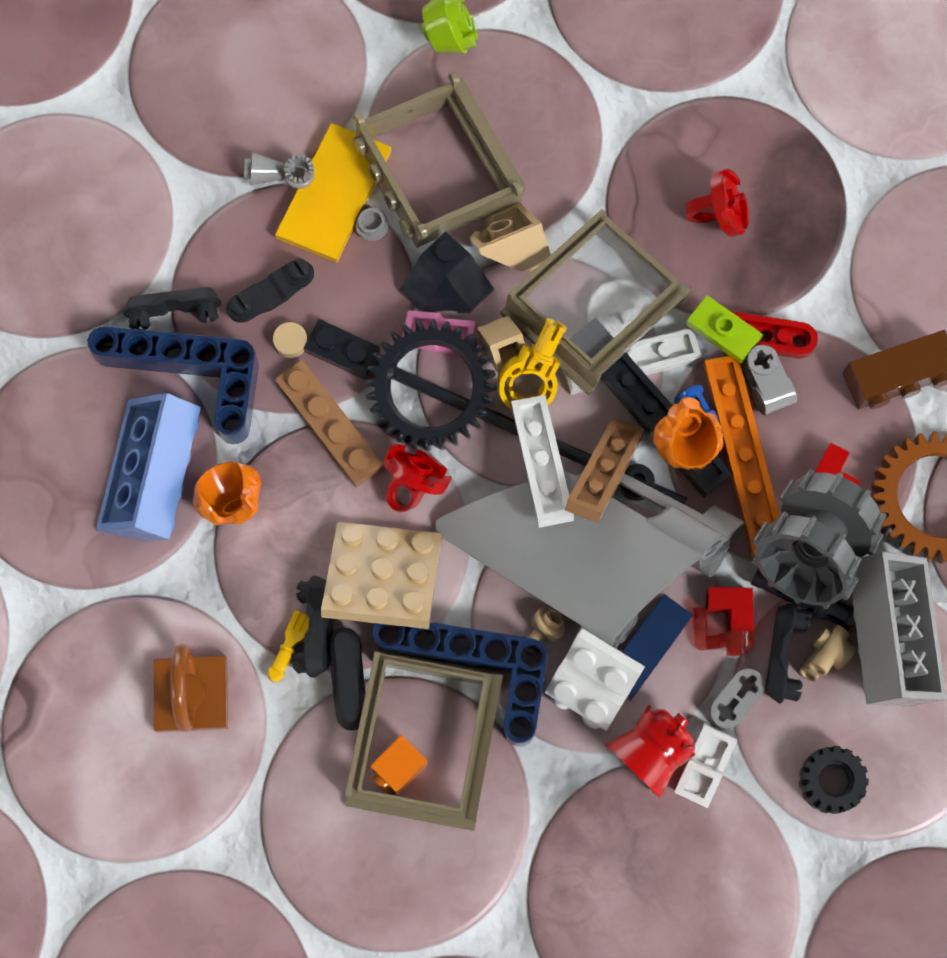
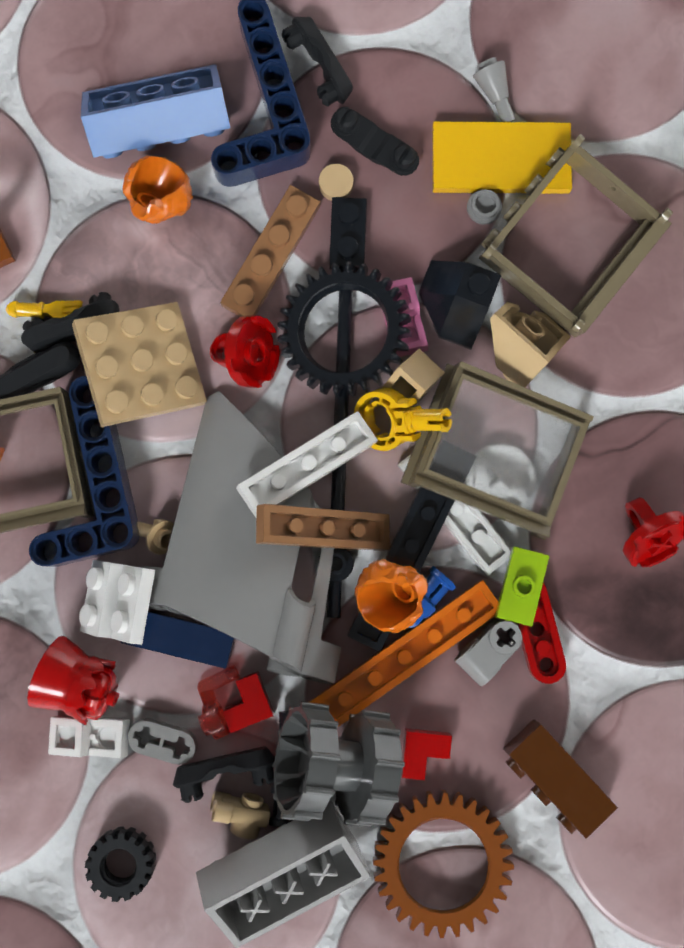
camera: 60 degrees right, 10 degrees up
light grey bush [284,155,314,189] -> none

